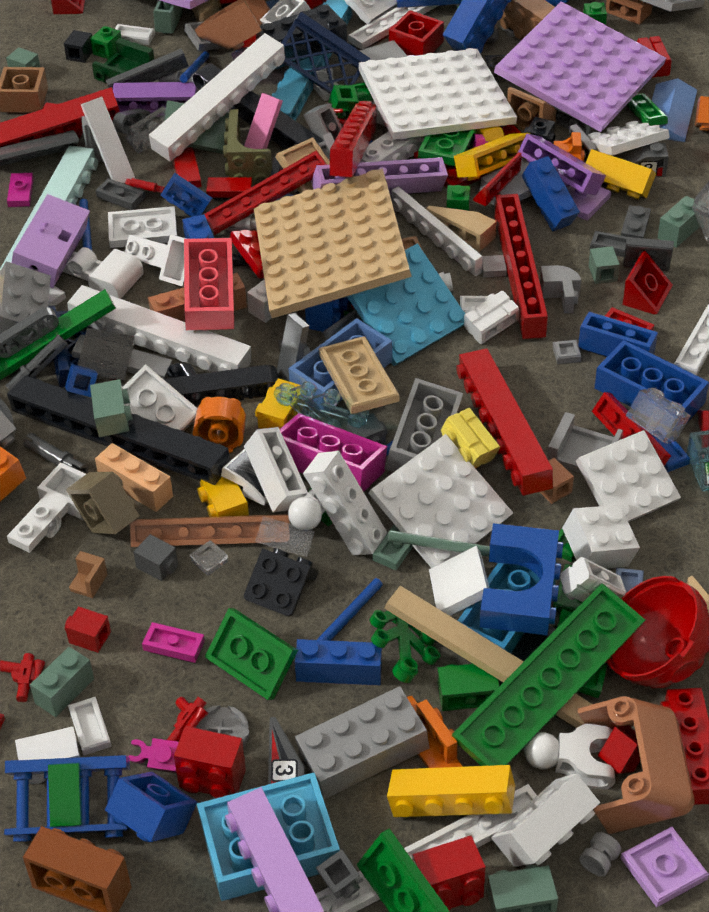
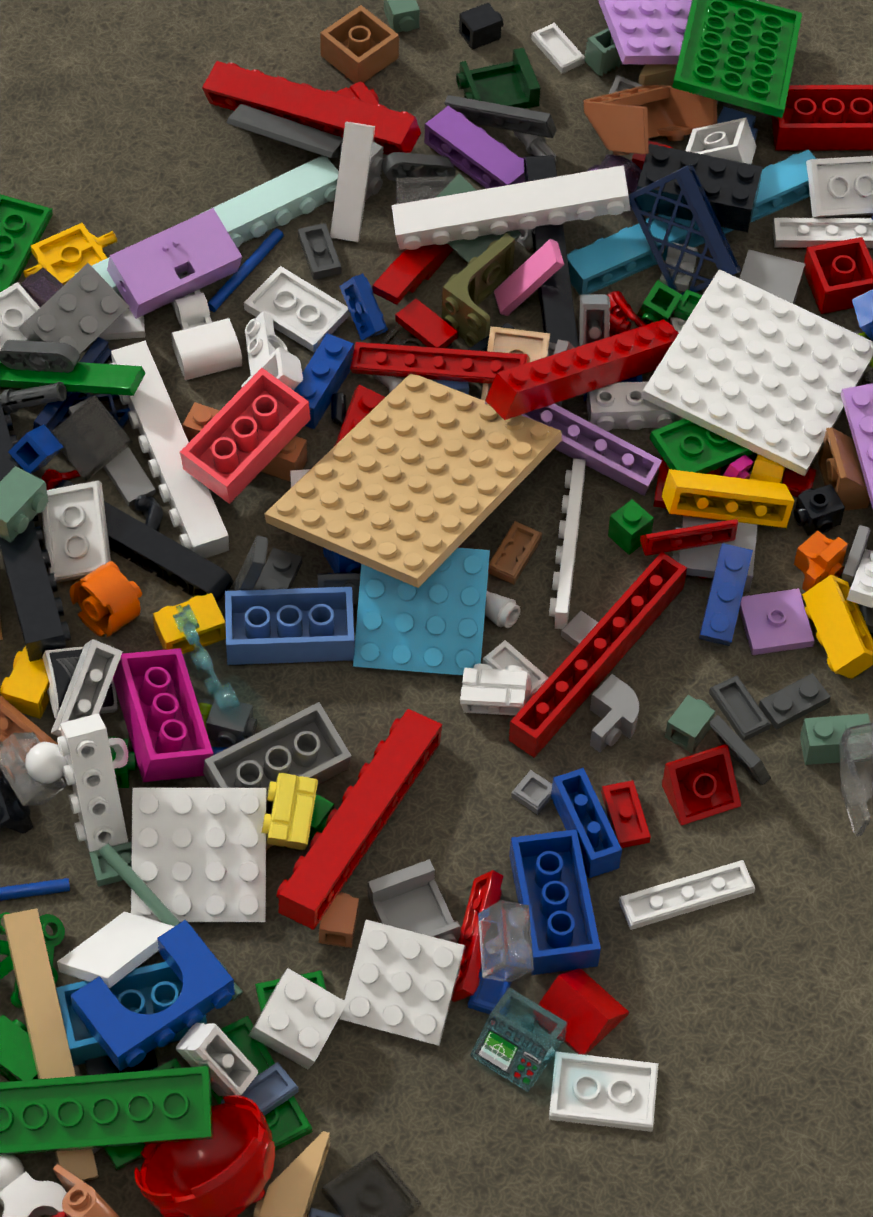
camera: 40 degrees right, 10 degrees up
dark pink plate [7,173,34,207] -> none
green brick [91,26,122,59] -> none
red piece [125,178,165,193] -> none
blue bar [180,51,210,83] -> none
tan tile [319,336,399,414] -> none
tan slope [426,206,497,252] -> none
medium lavender brick [518,134,606,196] -> none

